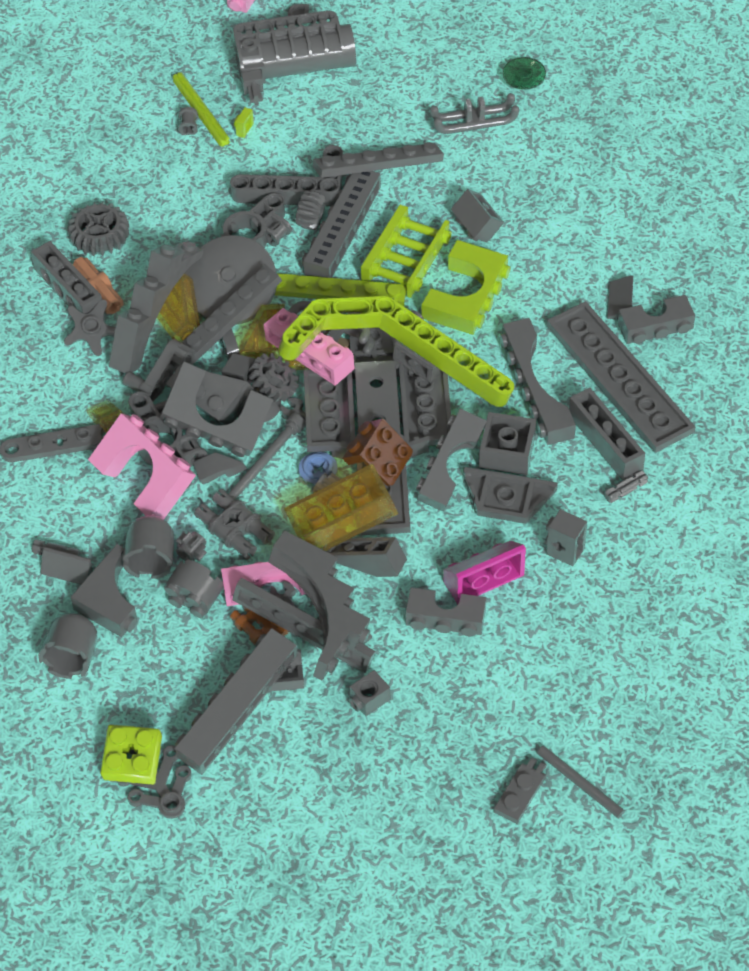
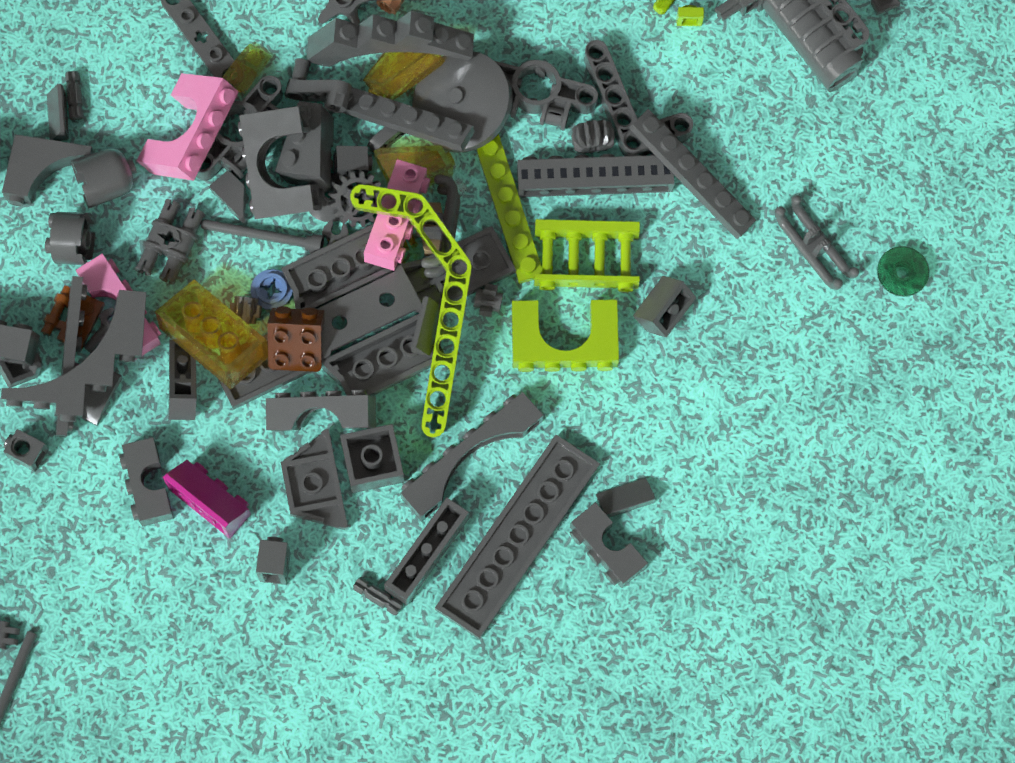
camera: 60 degrees right, 20 degrees up
dark grey gear [176,532,207,561] -> none

